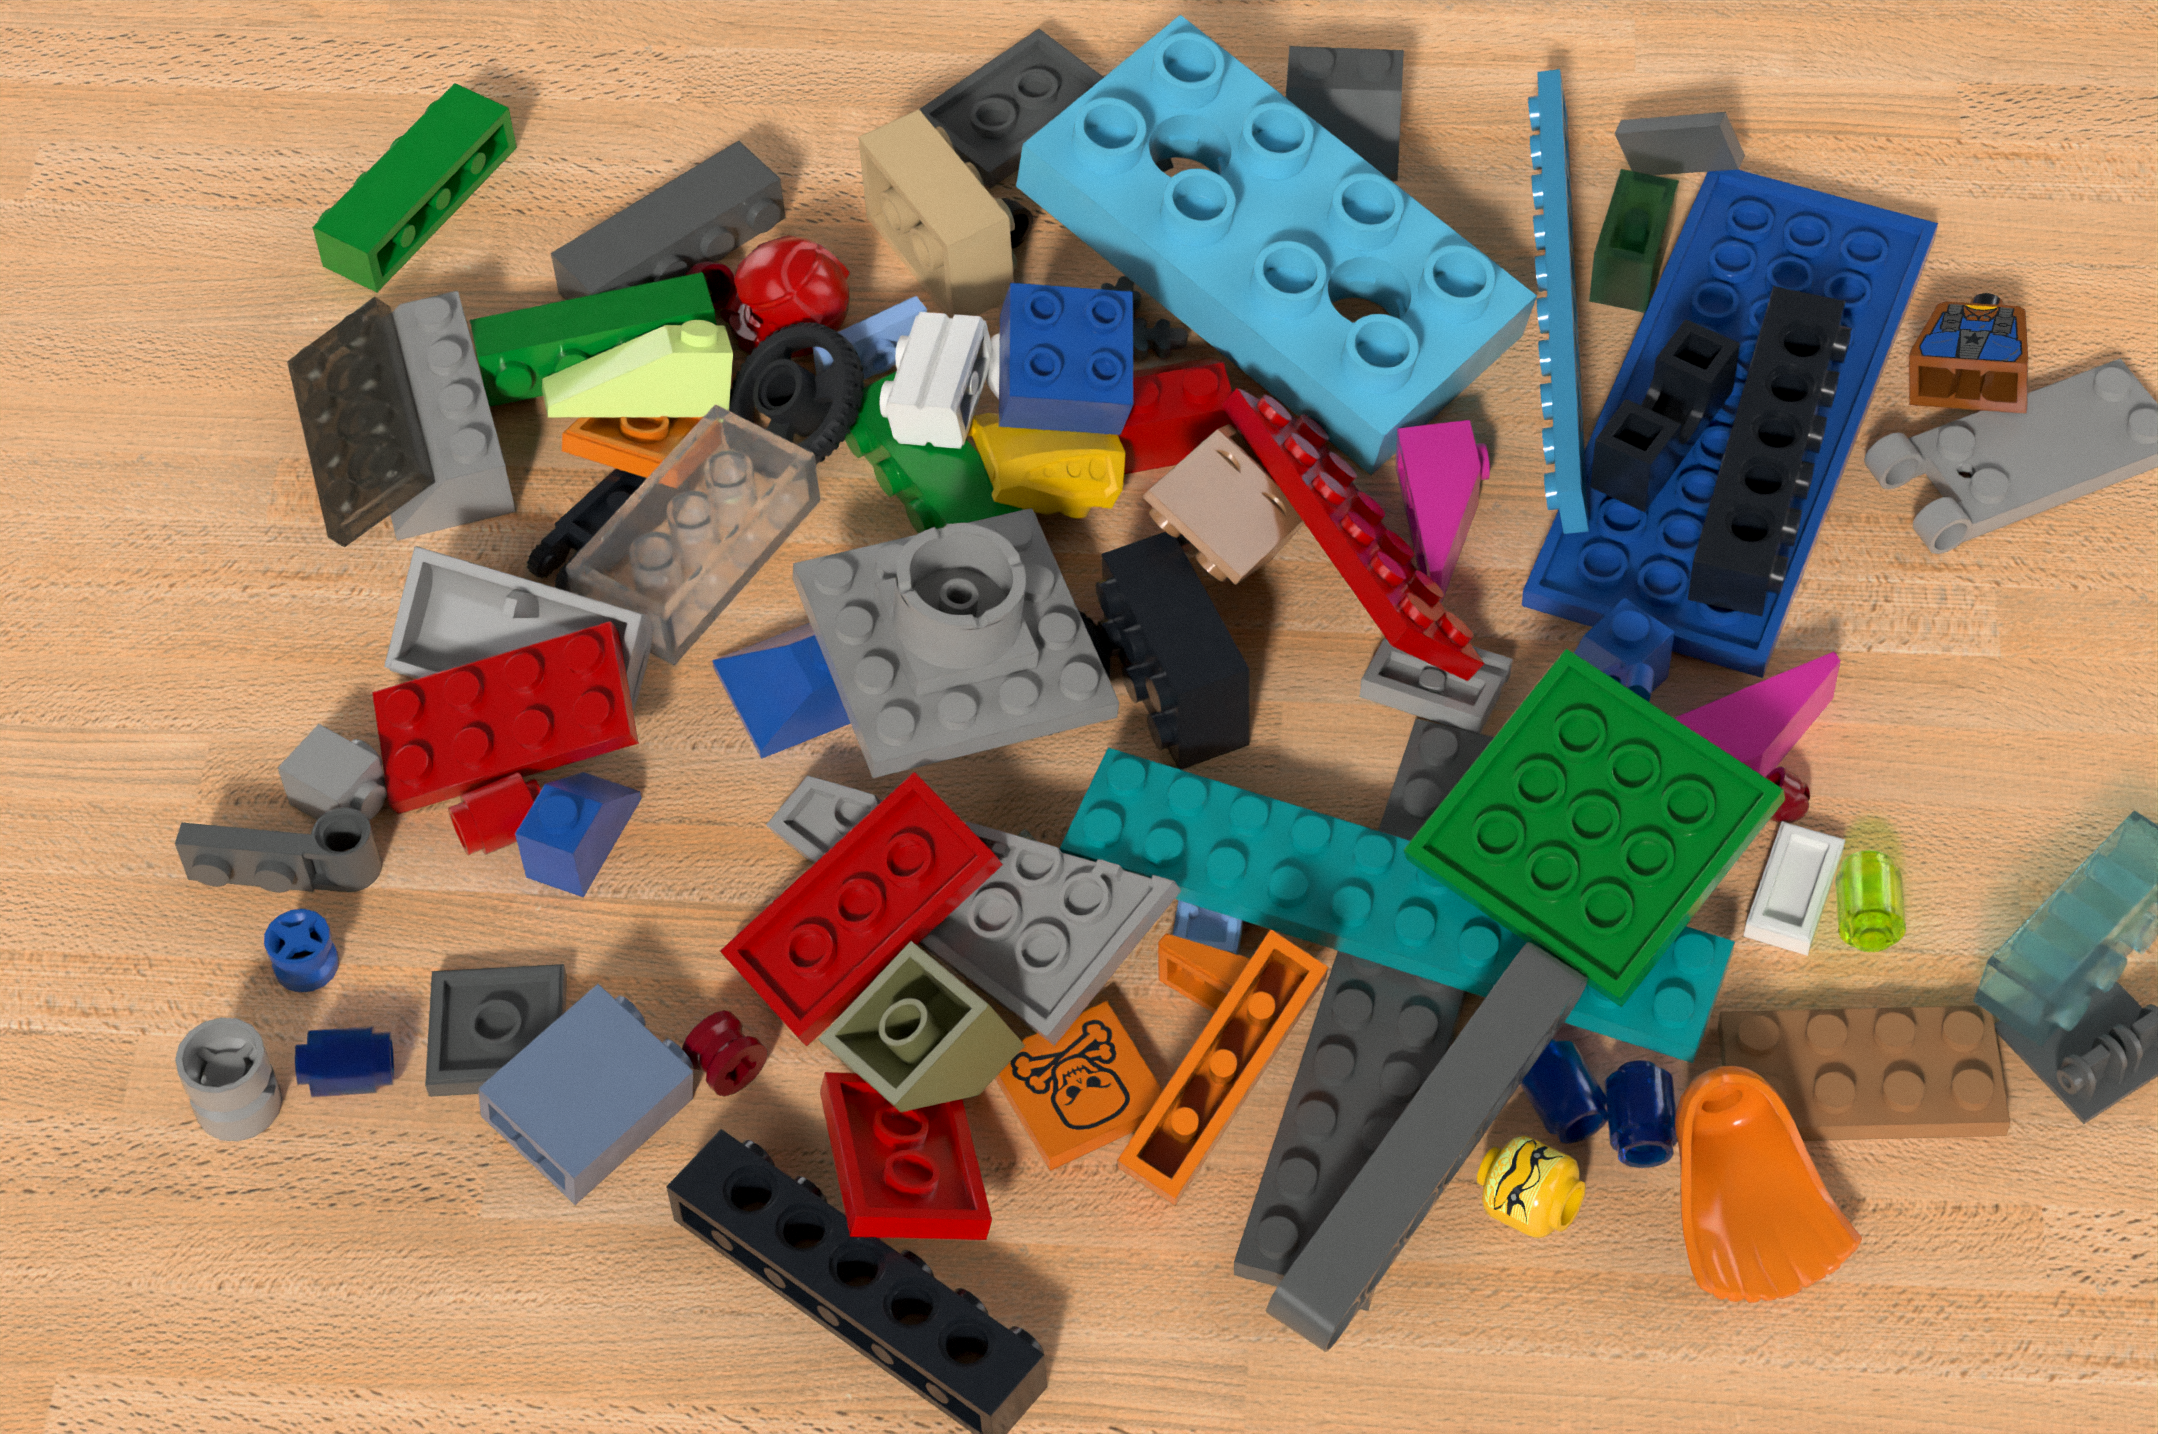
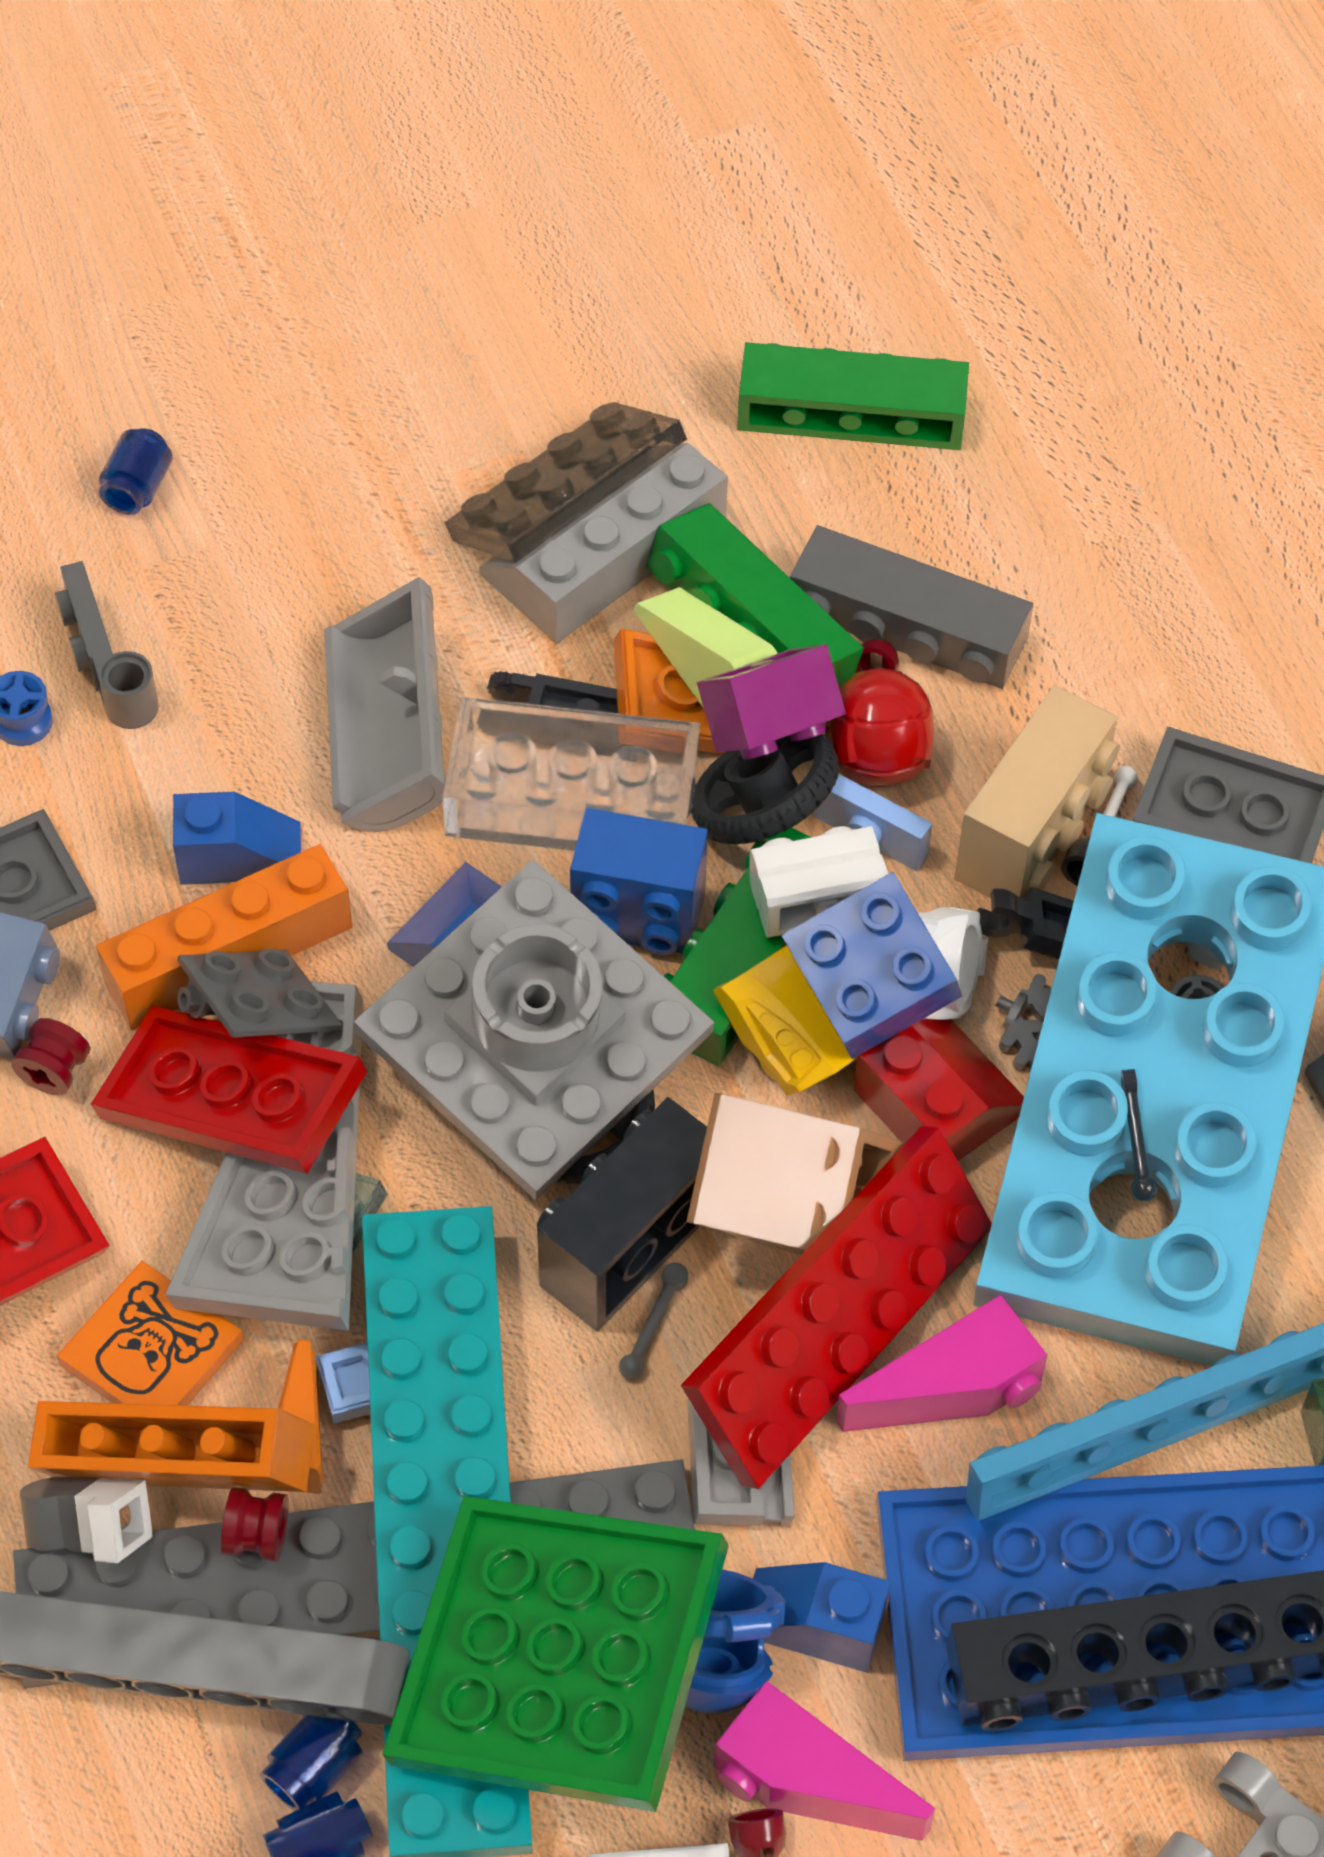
camera: 60 degrees right, 5 degrees up
light grey brick [278,724,387,820] -> none
red plate [372,621,639,814] -> none
red brick [448,772,541,855] -> none
olive slope [818,941,1025,1112] -> none
yellow head [1477,1135,1586,1239] -> none
black arch [1590,319,1740,512] -> none
none -> leg [20,1477,153,1563]
none -> orange brick [96,843,353,1030]
none -> clear blue brick [99,428,173,515]
none -> dark grey hinge [177,949,343,1038]
none -> dark red wheel [221,1487,289,1562]
none -> blue brick [570,807,708,955]
none -> dark grey hinge [618,1263,688,1380]
none -> magenta brick [697,644,846,759]
none -> black plate [977,887,1074,959]
none -> black hinge [1120,1069,1157,1202]

